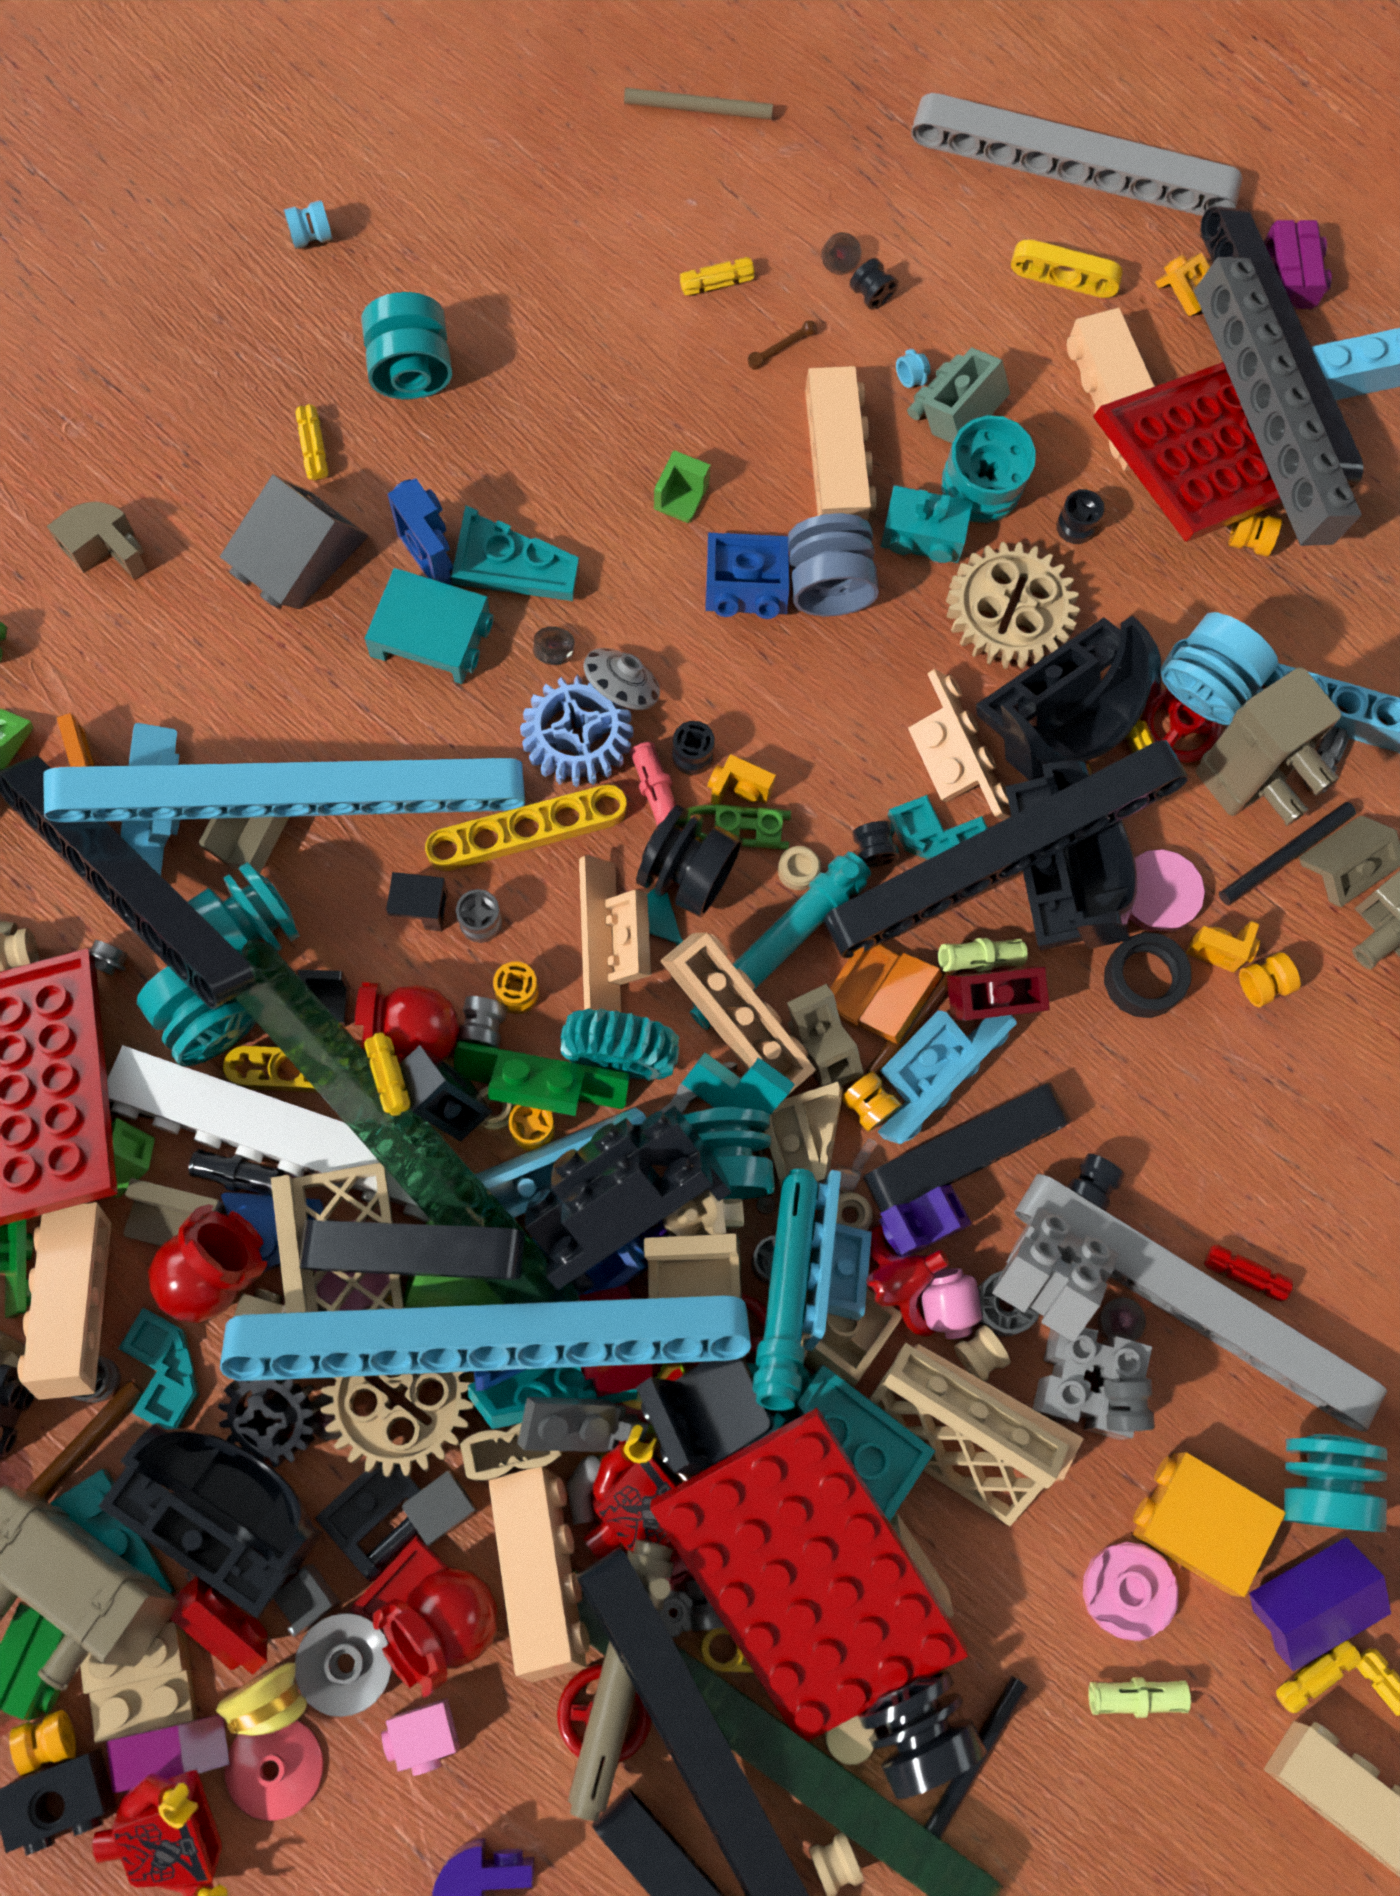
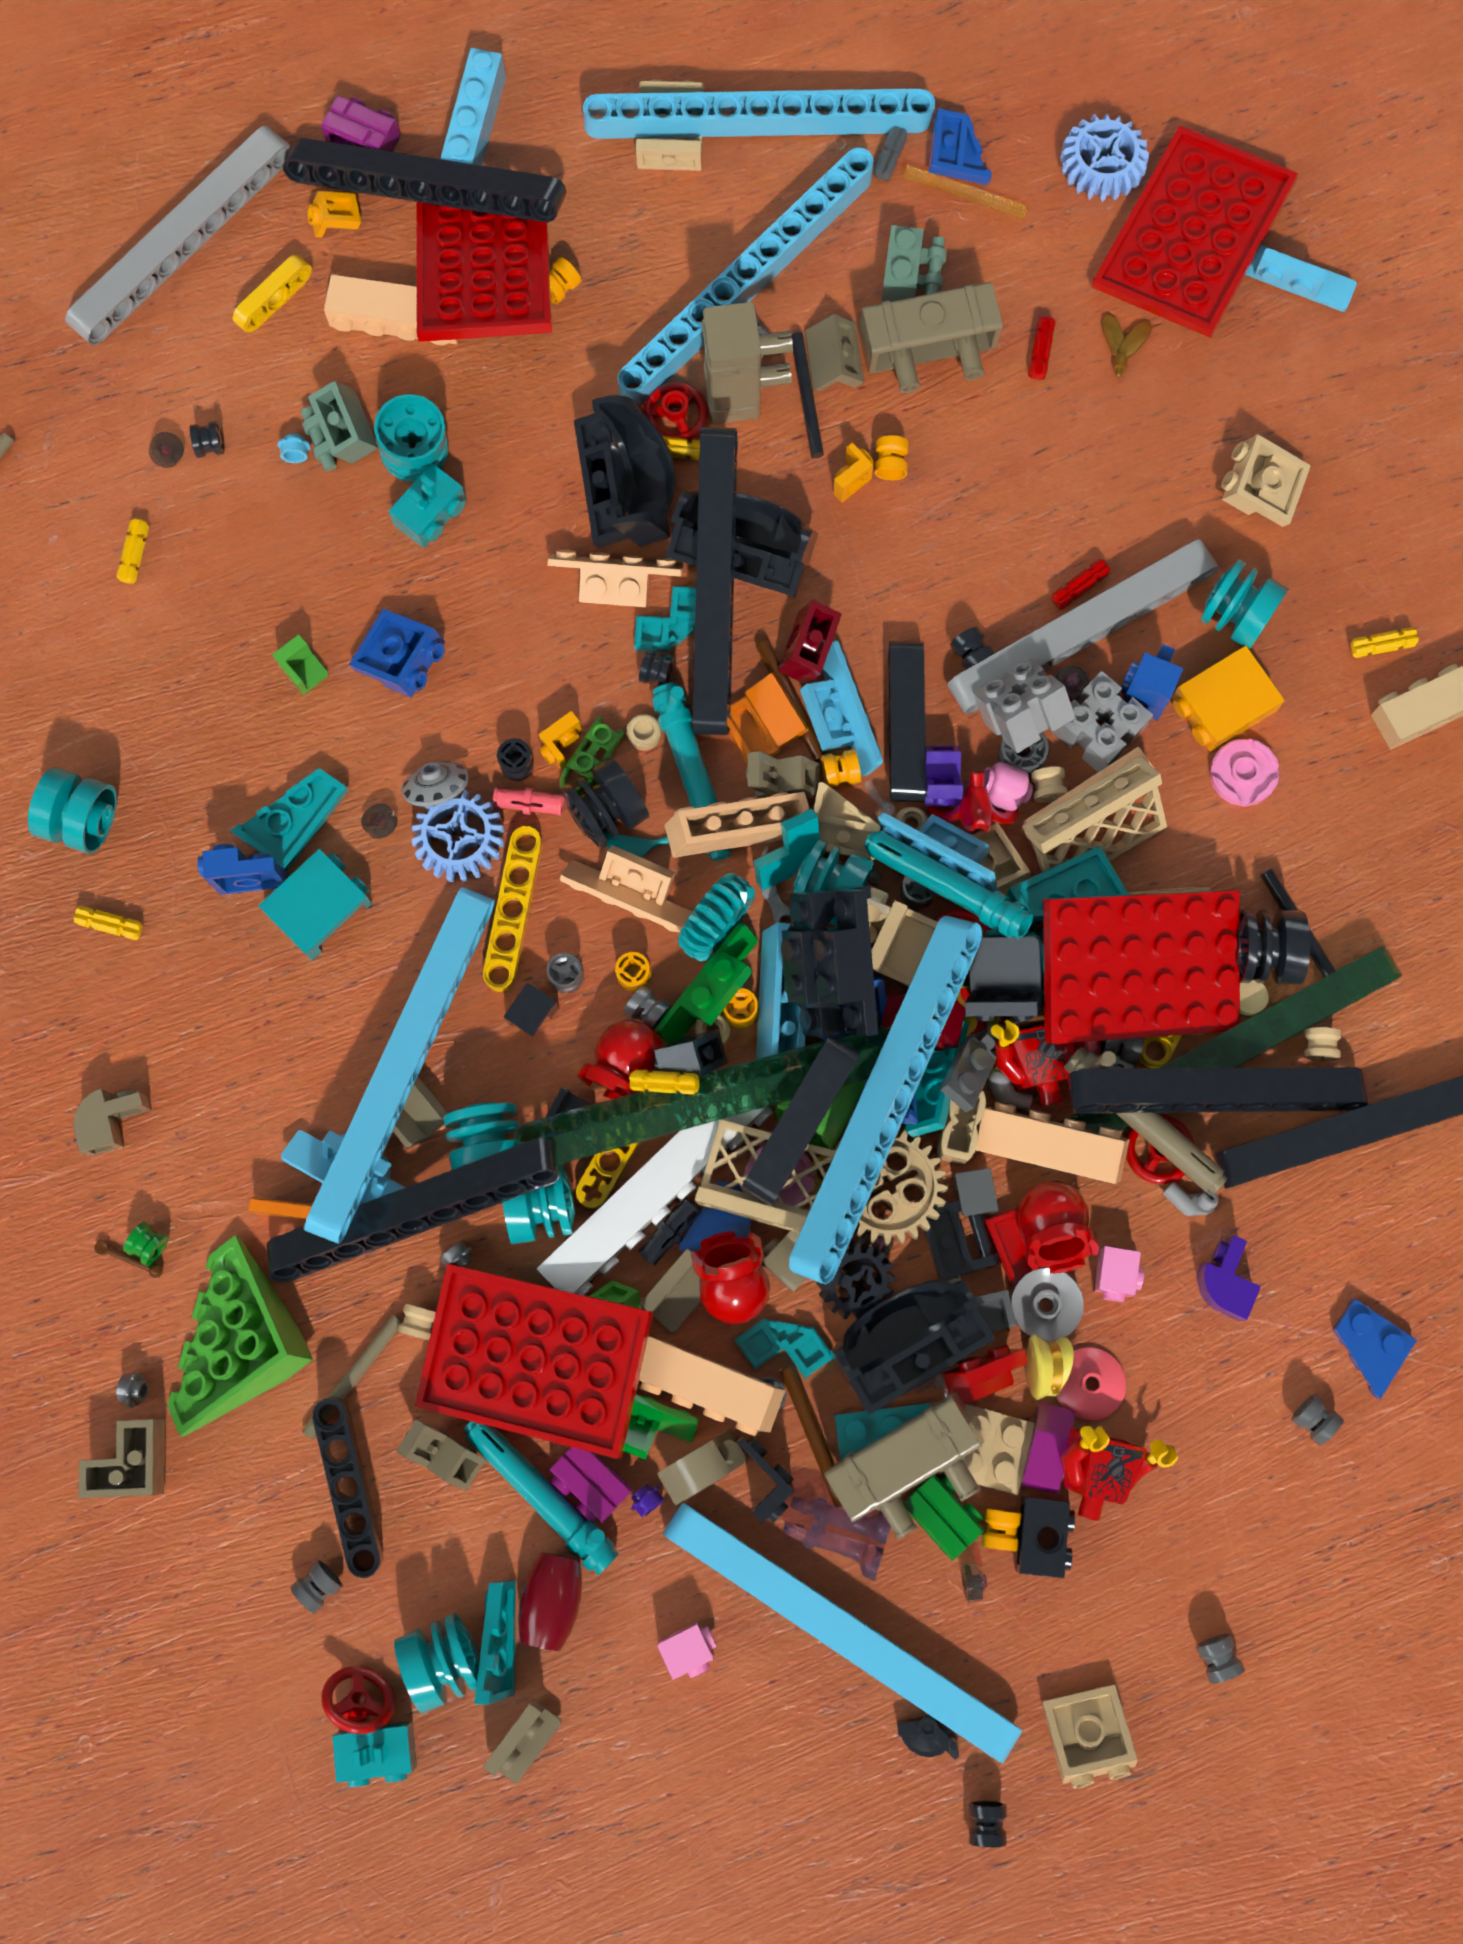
camera: 55 degrees left, 5 degrees up
slope [220,474,368,609] -> none
reddish brown hinge [748,320,817,370] -> none
sand blue wheel [787,513,879,617] -> none
light nougat brick [805,366,876,521] -> none
yellowish green pin [938,938,1028,972] -> none
tan gear [946,542,1080,669] -> none
black wheel [1056,489,1104,544] -> none
yellowish green pin [1088,1677,1191,1718] -> none
black tyre [1104,932,1191,1018] -> none
dark grey wheel [1104,1378,1155,1431] -> none
bright pink tile [1129,849,1205,933] -> none
medium azure wheel [1161,612,1278,725] -> none
dark grey brick [1194,257,1362,546] -> none
dark purple piece [1249,1537,1391,1671] -> none
yellow axle [1276,1640,1362,1713] -> none
none -> blue brick [1121,644,1183,721]
none -> light grey arm [1162,1181,1218,1216]

